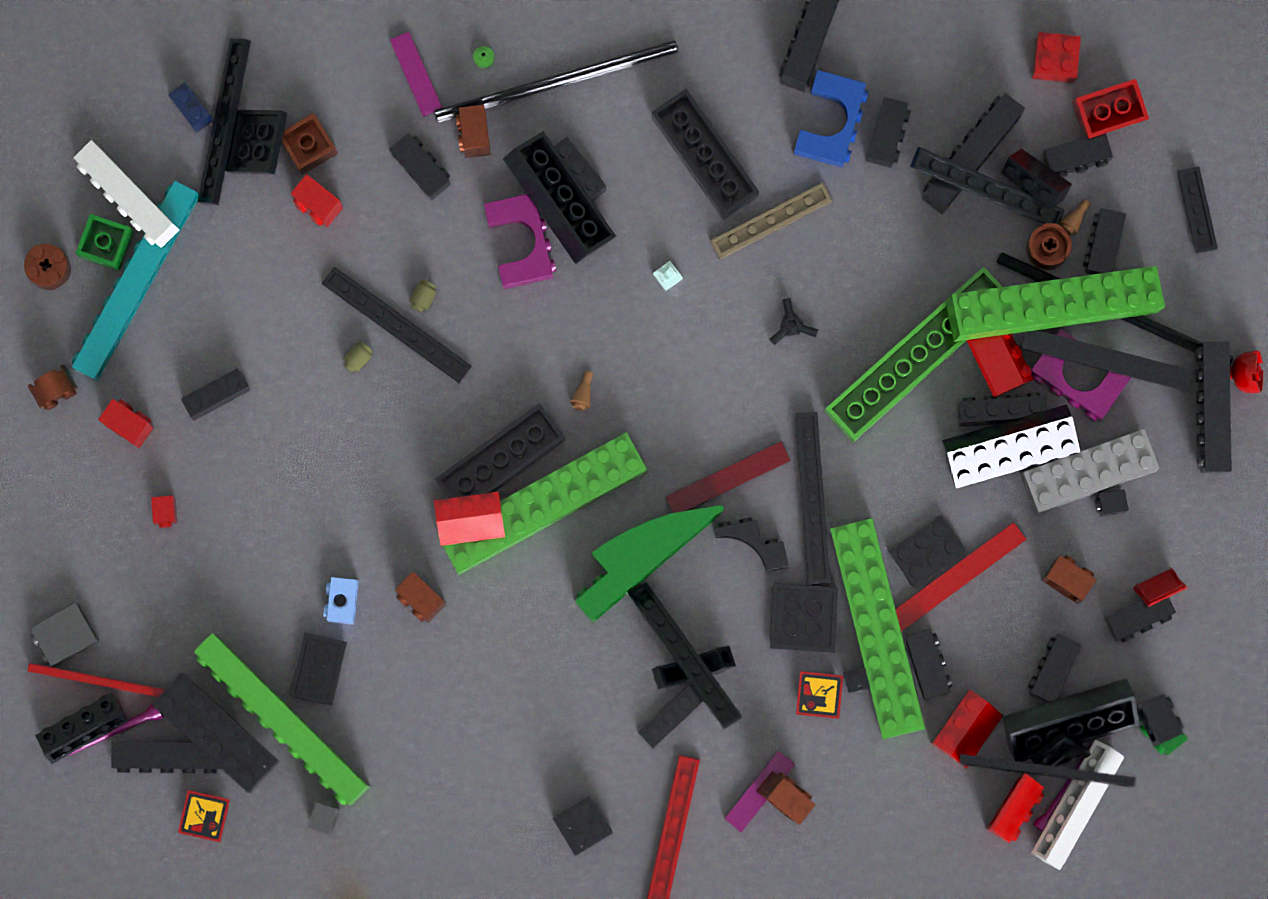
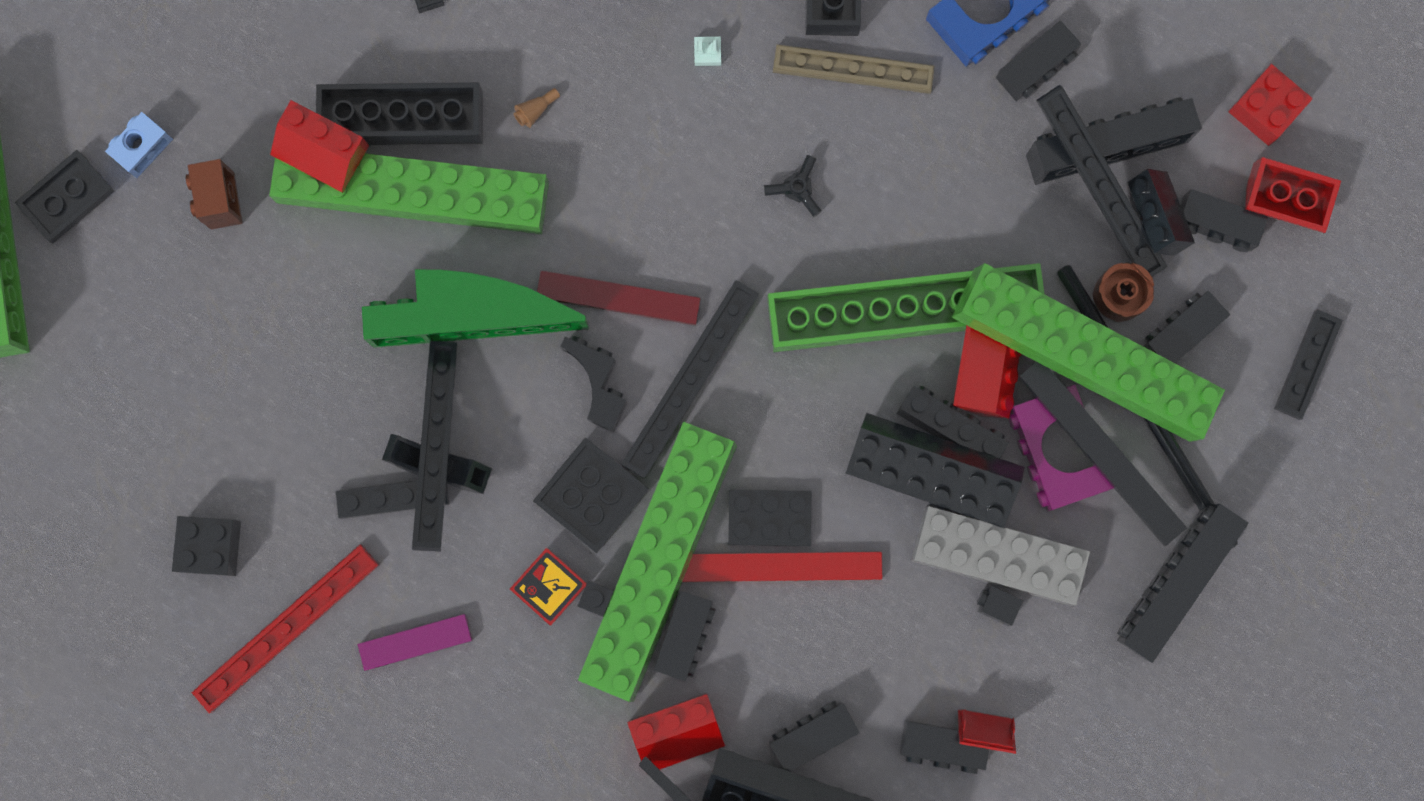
camera: 35 degrees right, 0 degrees up
copper brick [756,771,816,825] -> none
copper brick [1041,555,1097,604] -> none
medium nougat cone [1059,199,1090,235] -> none
red cylinder [1230,351,1264,394] -> none

